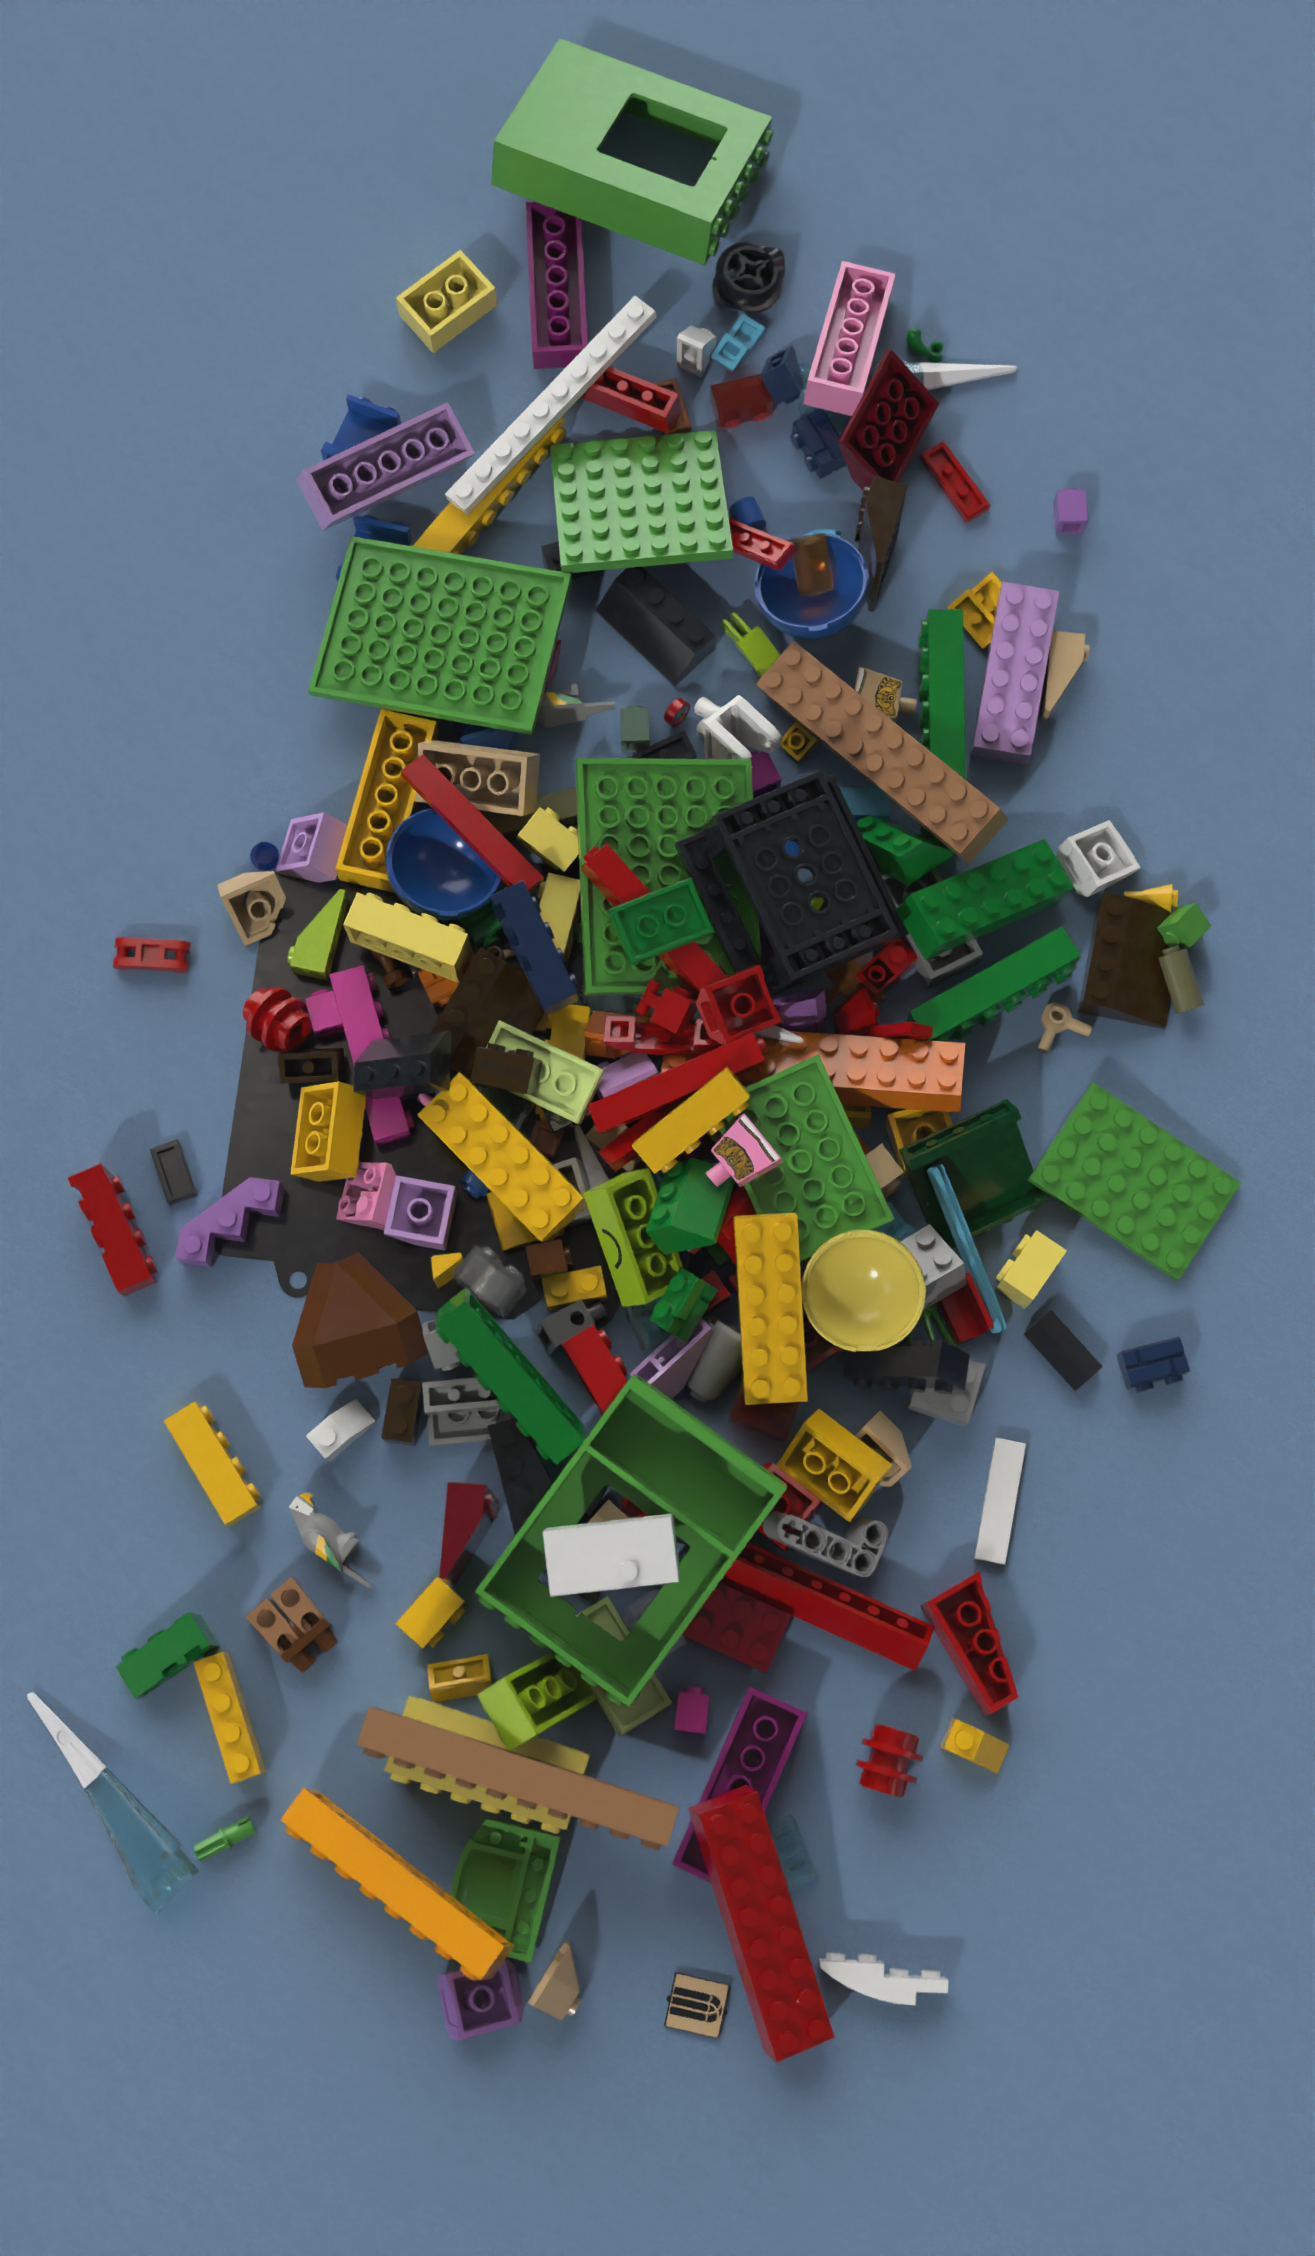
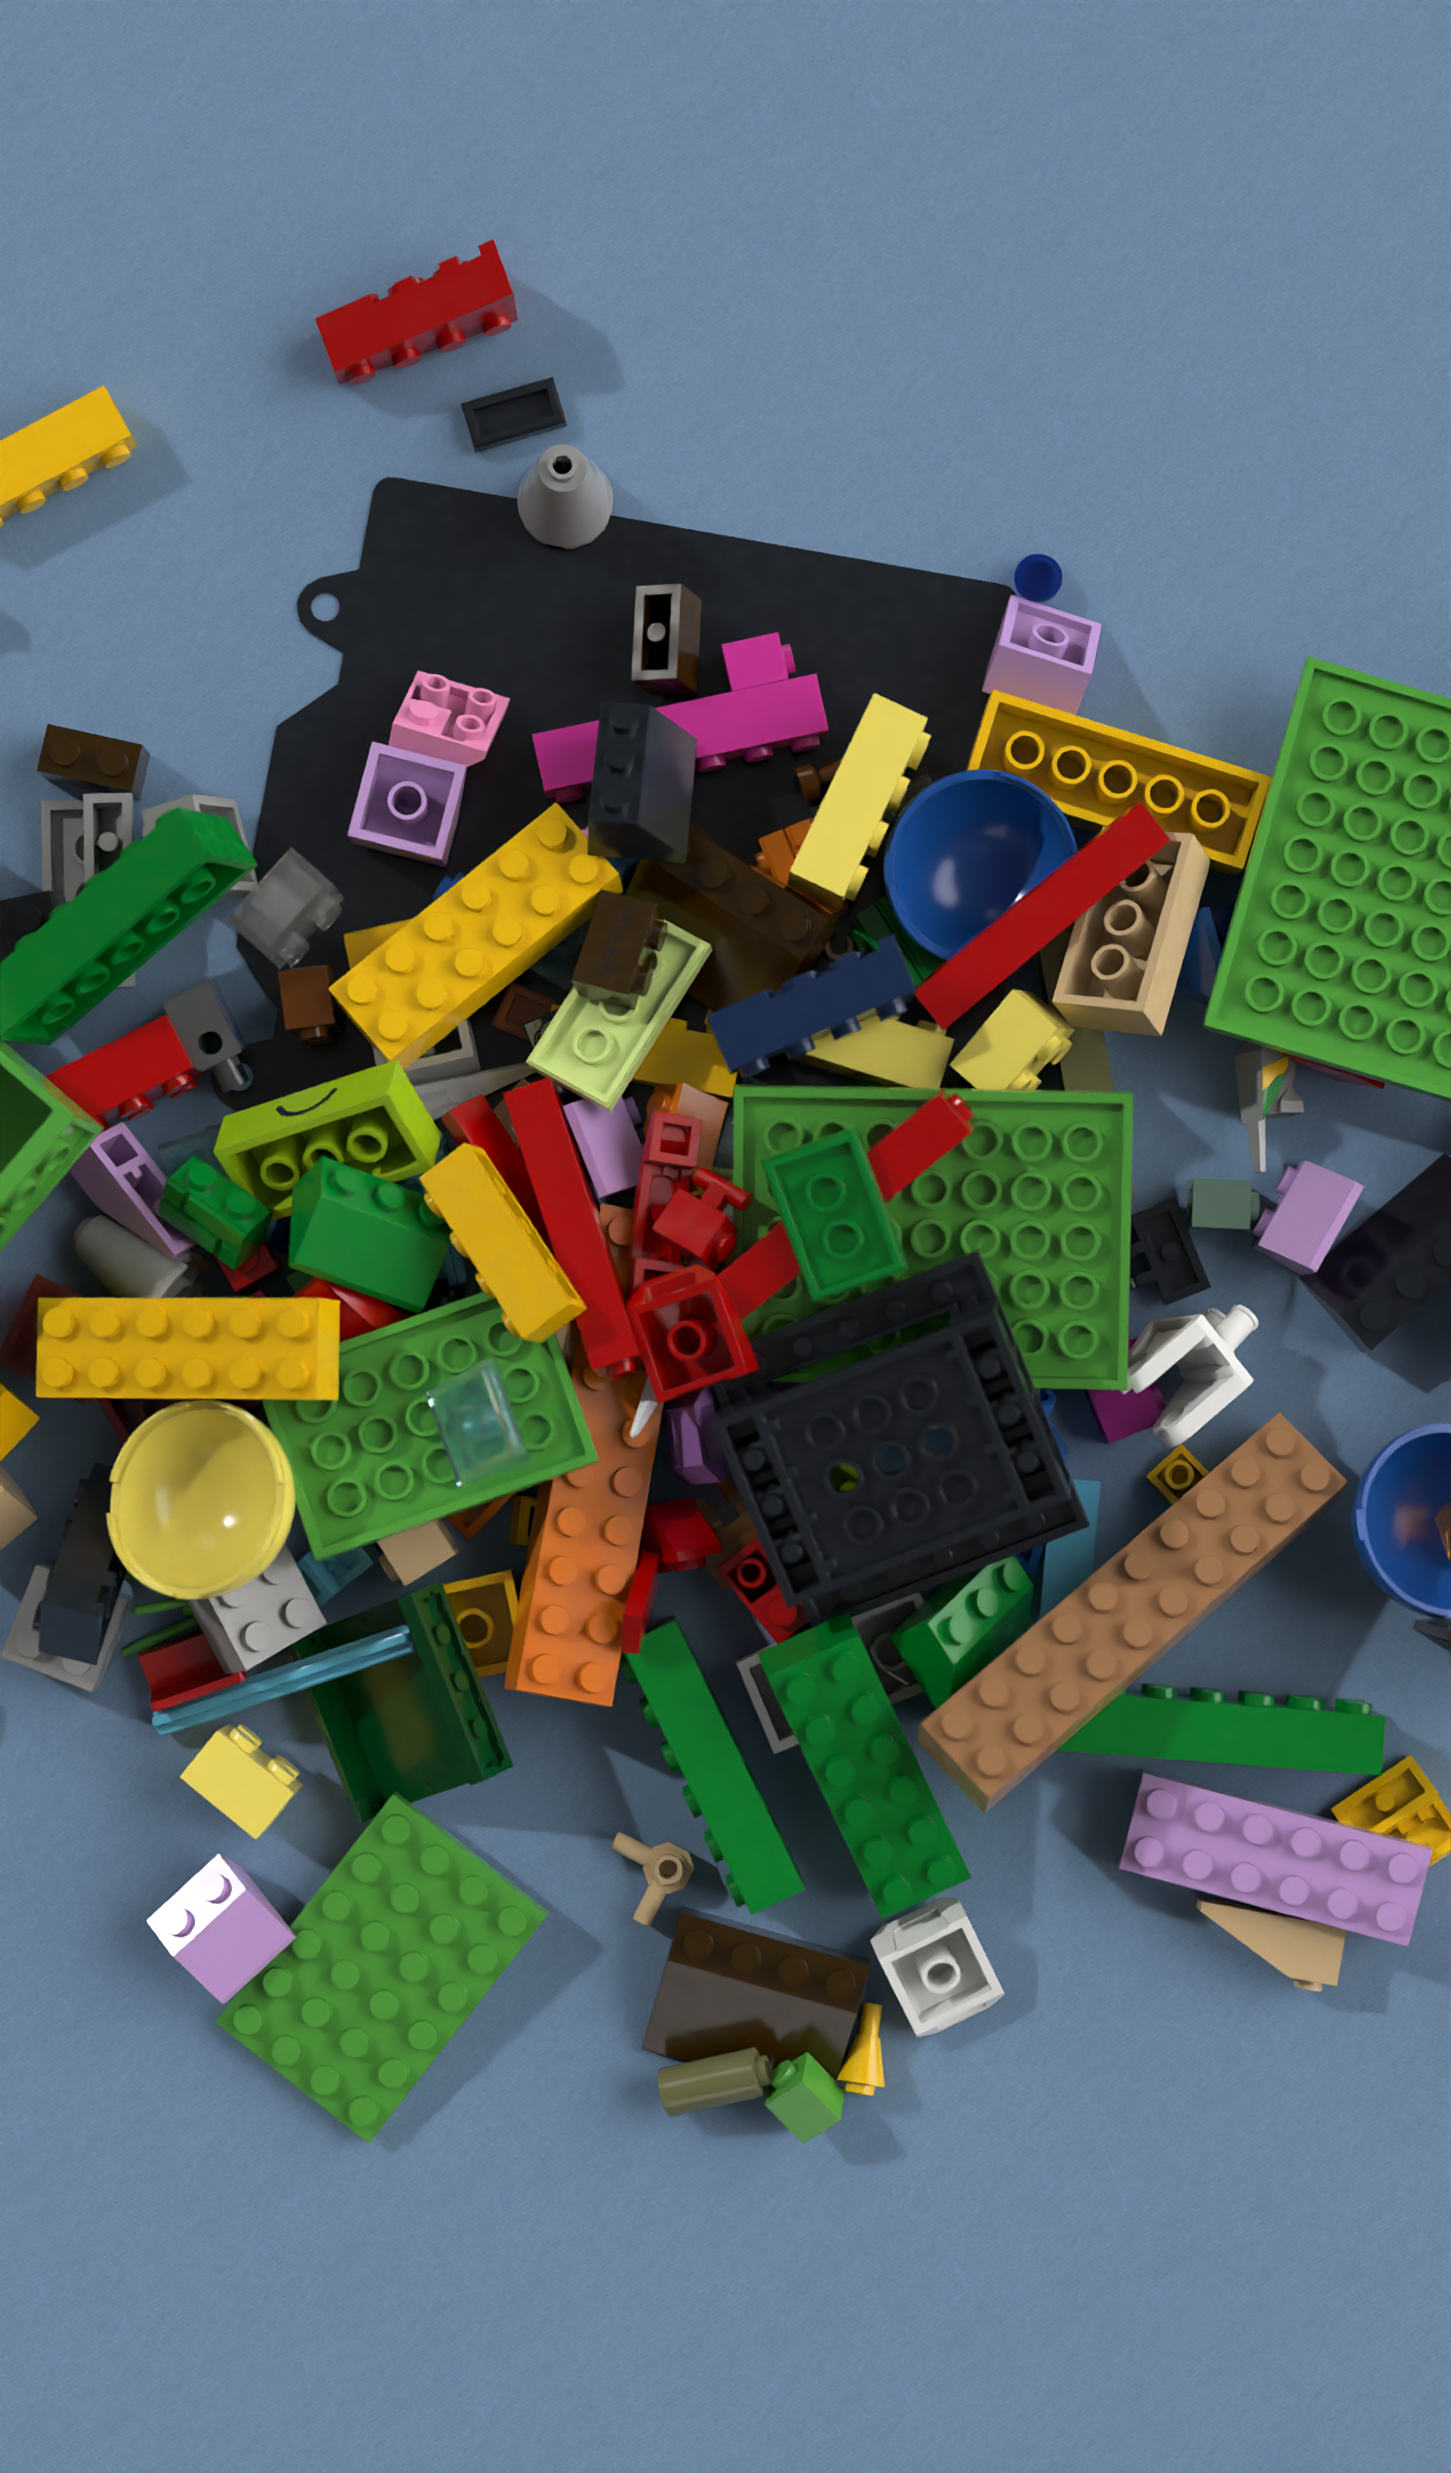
camera: 90 degrees right, 10 degrees up
red plate [112,937,191,973] -> none
medium lavender brick [175,1177,285,1268] -> none
tan slope [217,871,286,946] -> none
red piece [242,987,312,1052] -> none
lime slope [288,889,349,981] -> none
yellow brick [291,1081,366,1182] -> none
reddish brown panel [292,1252,429,1388] -> none
white slope [306,1399,376,1462] -> none
yellow slope [431,1252,466,1288] -> none
yellow brick [541,1265,607,1312] -> none
red tile [664,698,690,727] -> none
torso [706,1114,783,1187] -> none
lime arm [720,612,780,678] -> none
torso [855,667,917,723] -> none
black piece [1024,1310,1103,1391] -> none
dark blue brick [1117,1336,1190,1393] -> none
none -> lavender slope [146,1854,296,2004]
none -> clear light blue slope [426,1359,532,1487]
none -> light grey cone [517,444,613,549]
none -> lavender slope [1251,1160,1365,1275]

